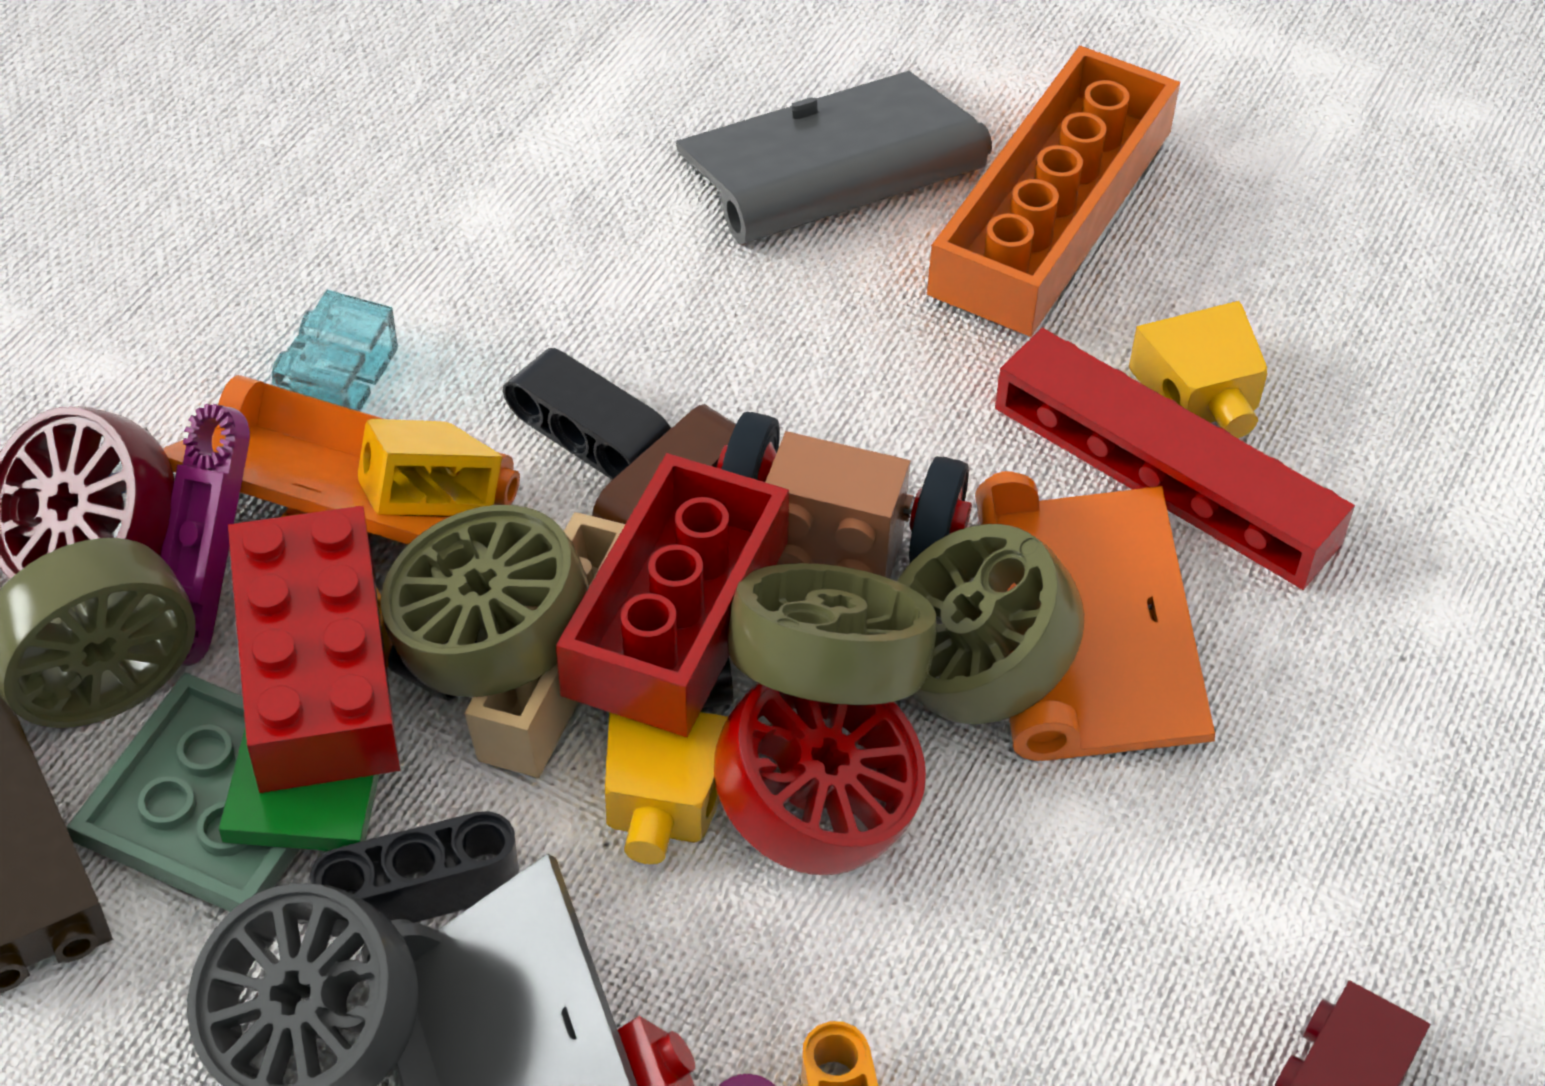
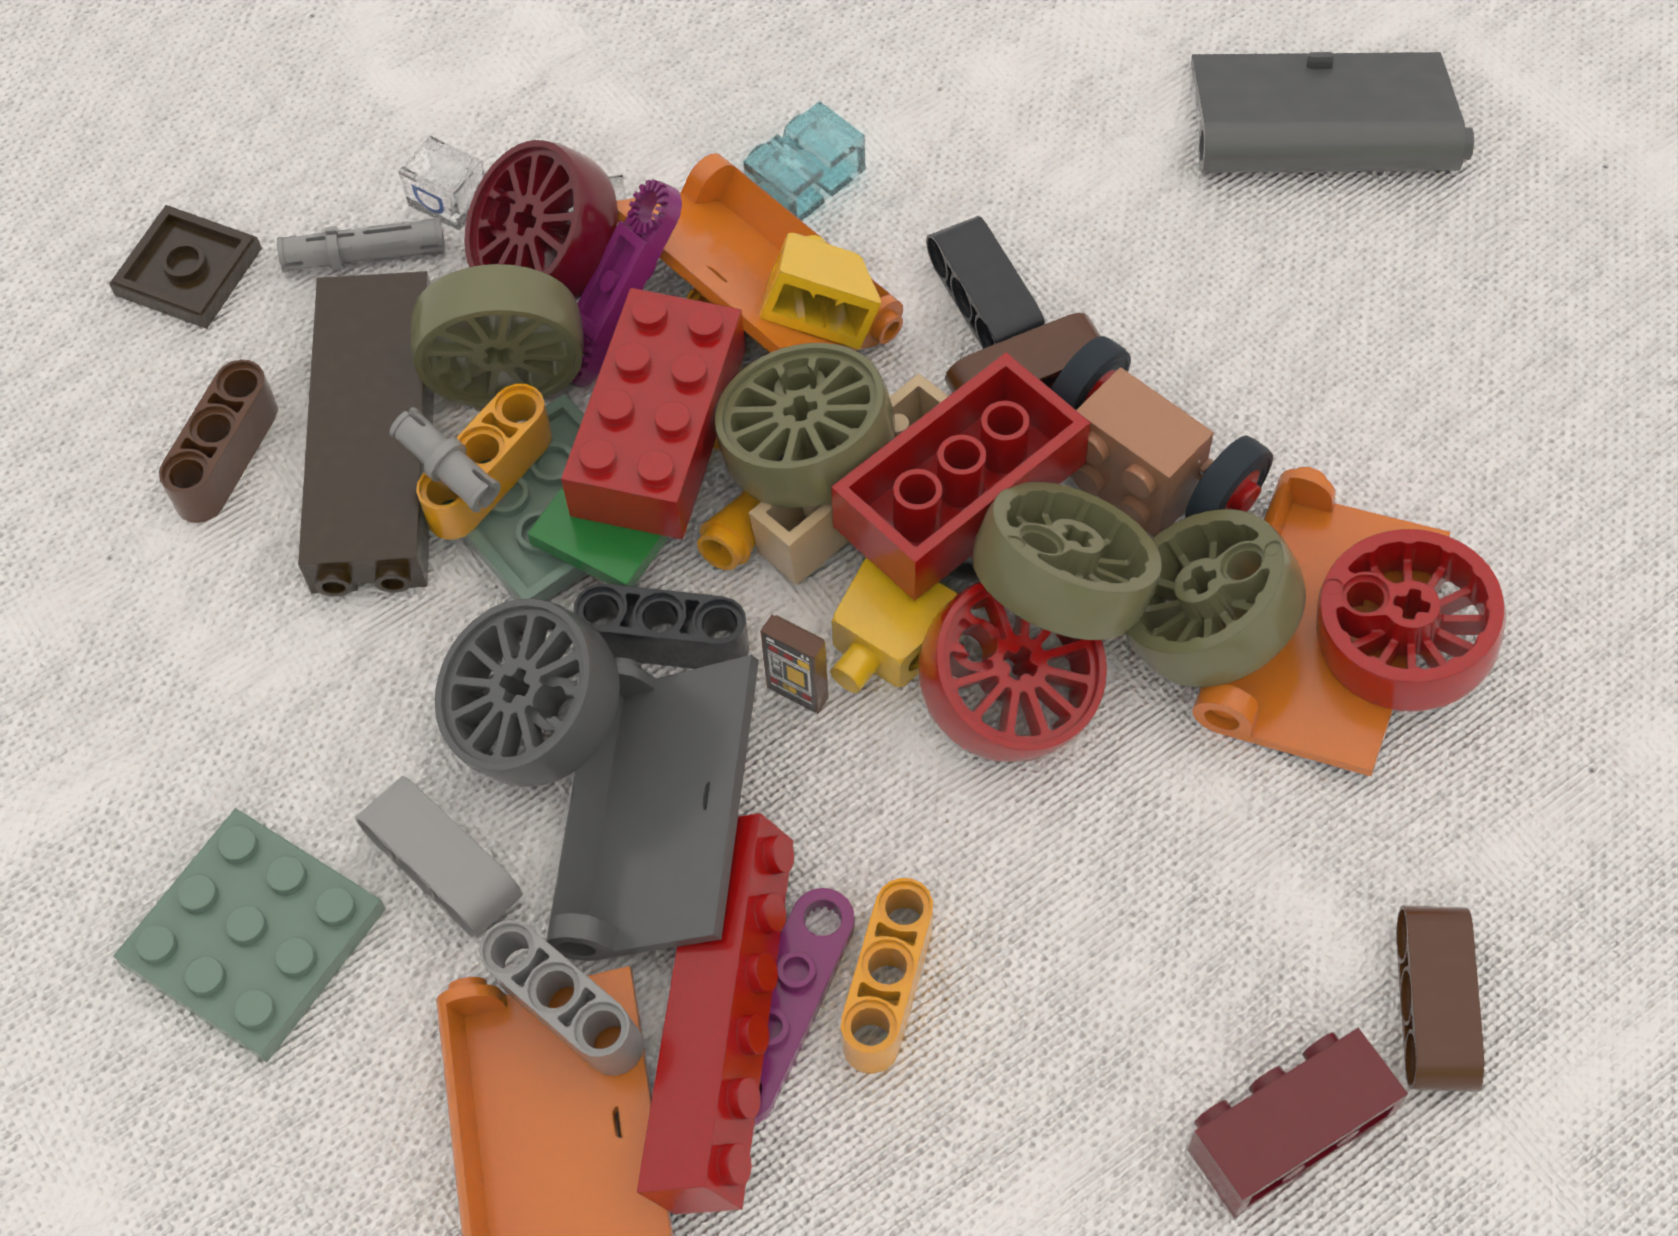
camera: 30 degrees right, 10 degrees up
orange brick [927,45,1180,337] -> none
red brick [995,328,1355,590] -> none
yellow torso [1129,301,1267,438] -> none
none -> light grey pin [389,407,501,512]
none -> light orange beam [416,384,552,540]
none -> light orange cone [697,490,761,570]
none -> tile [760,614,829,714]
none -> red piece [1316,529,1506,711]
none -> reddish brown beam [1396,905,1485,1092]

